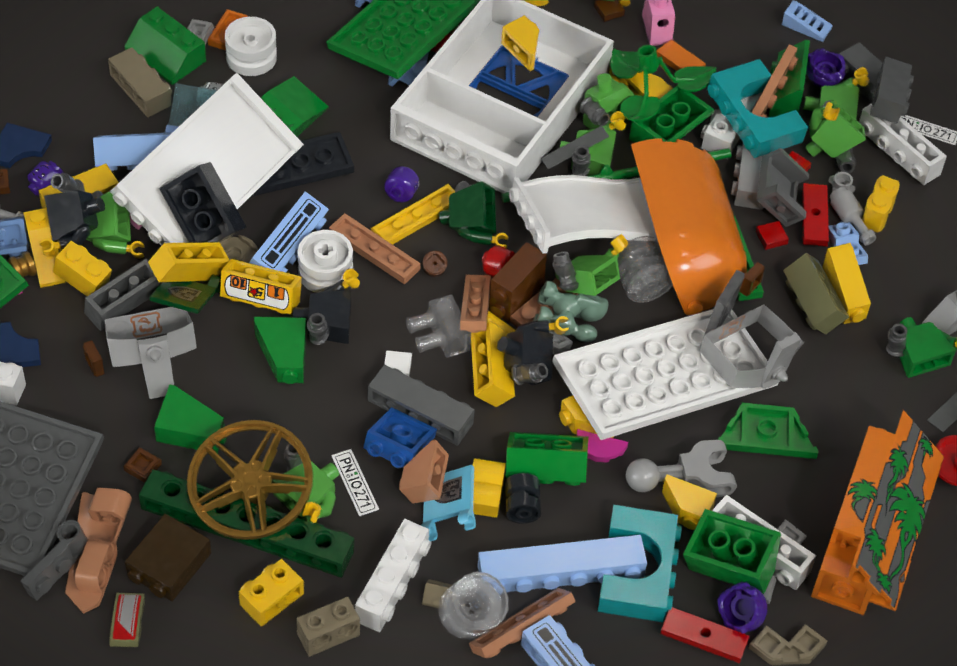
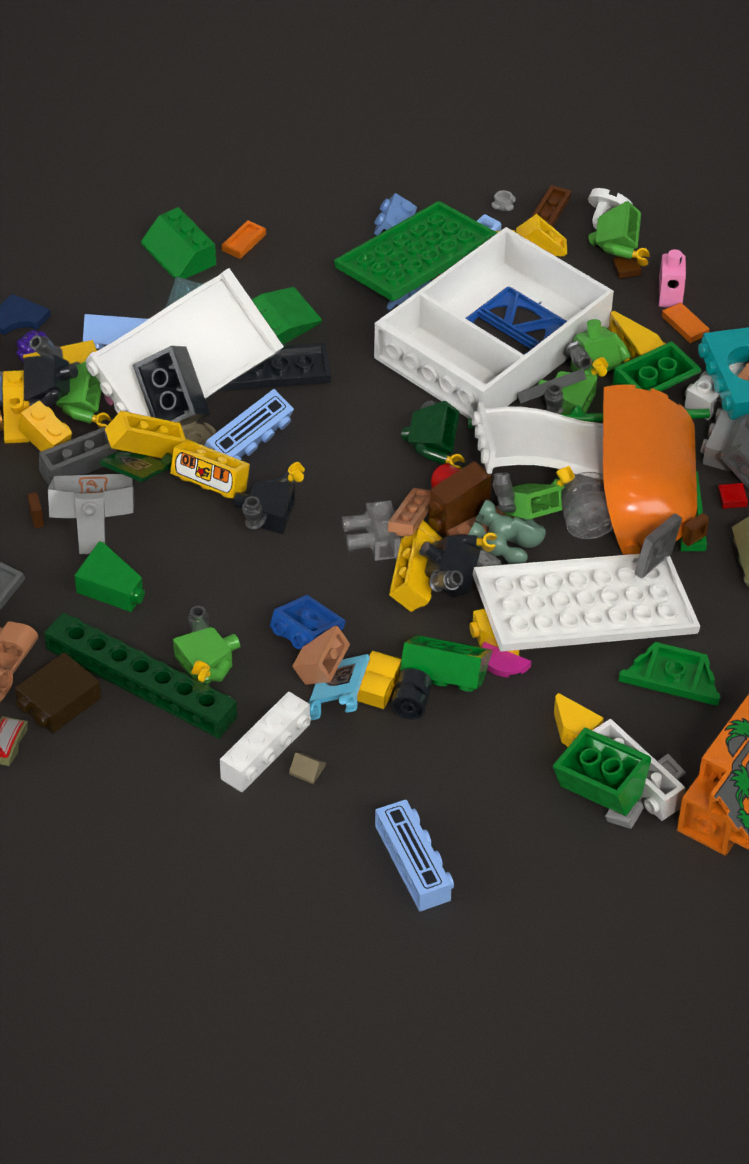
camera: 15 degrees right, 5 degrees down
dark tan brick [108,47,172,118] -> none
reddish brown tile [124,447,162,483] -> none
light grey tile [187,19,214,45] -> none
pearl gold wheel [187,420,313,539] -> none
white wheel [225,17,277,76] -> none
yellow brick [239,559,304,627] -> none
green slope [254,317,306,384] -> none
dark tan brick [296,597,360,657] -> none
white wheel [298,230,353,293] -> none
nougat plate [329,213,421,284] -> none
white sticker [331,449,379,516] -> none
dark grey brick [368,364,475,446] -> none
yellow tile [371,184,455,245] -> none
dark purple head [384,166,419,203] -> none
white tile [385,351,412,376] -> none
reddish brown tile [422,251,448,277] -> none
clear wheel [439,572,509,639] -> none
nougat plate [469,588,576,658] -> none
light blue brick [478,535,647,595] -> none
yellow slope [501,15,539,71] -> none
teal arch [598,505,682,622] -> none
green plant [610,45,717,121] -> none
light grey piece [626,440,737,497] -> none
red tile [660,607,749,663] -> none
light grey piece [700,304,804,389] -> none
dark purple hair [717,582,767,634] -> none
dark tan tile [749,624,827,665] -> none

